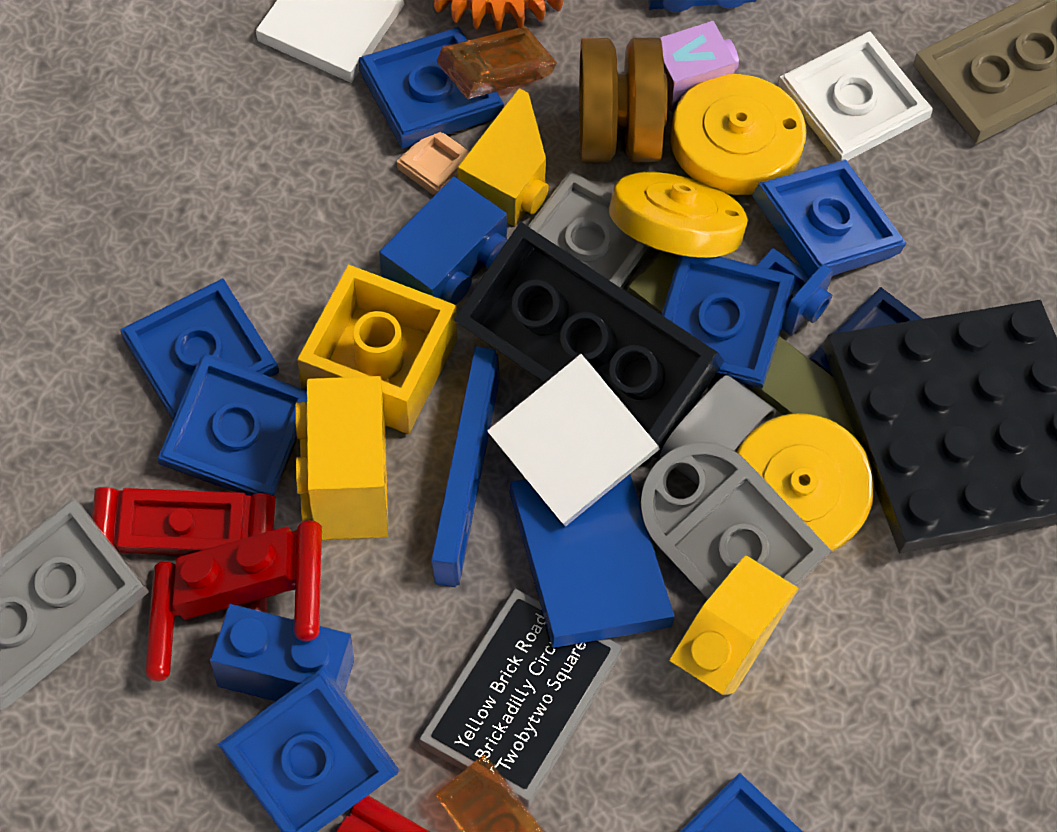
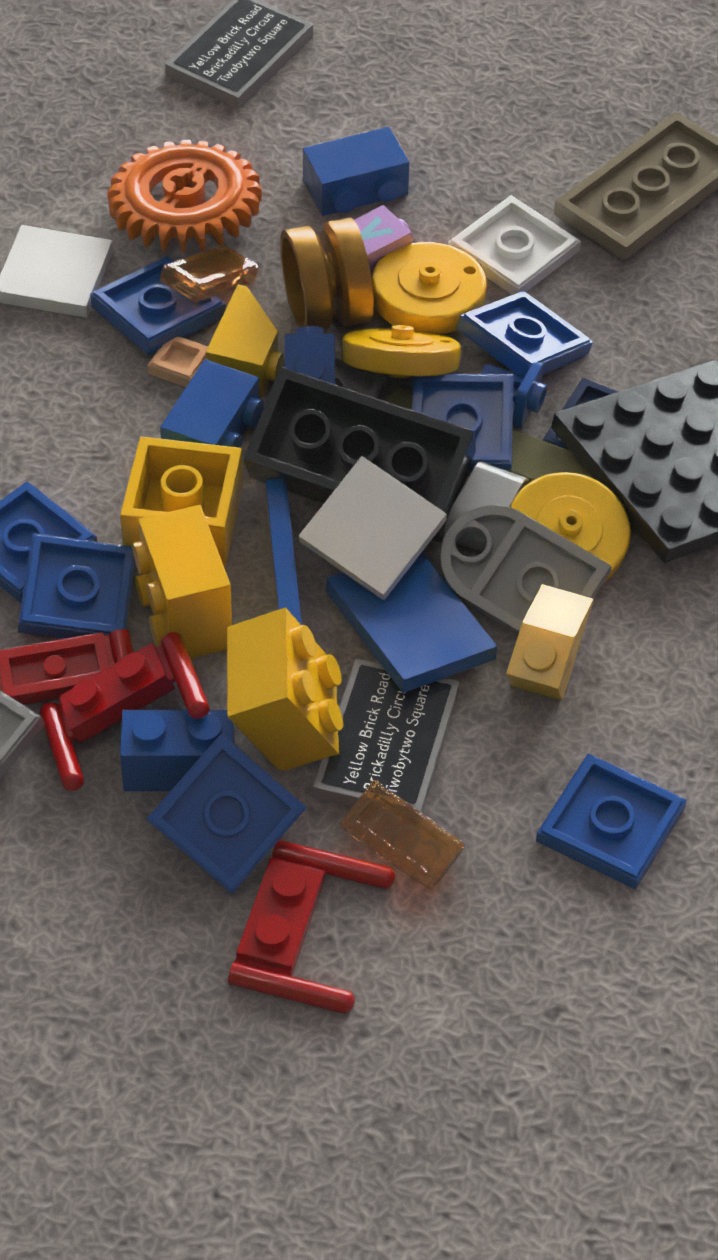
camera: 15 degrees left, 10 degrees down
none -> yellow brick [227,607,343,770]
none -> blue bracket [284,326,335,385]

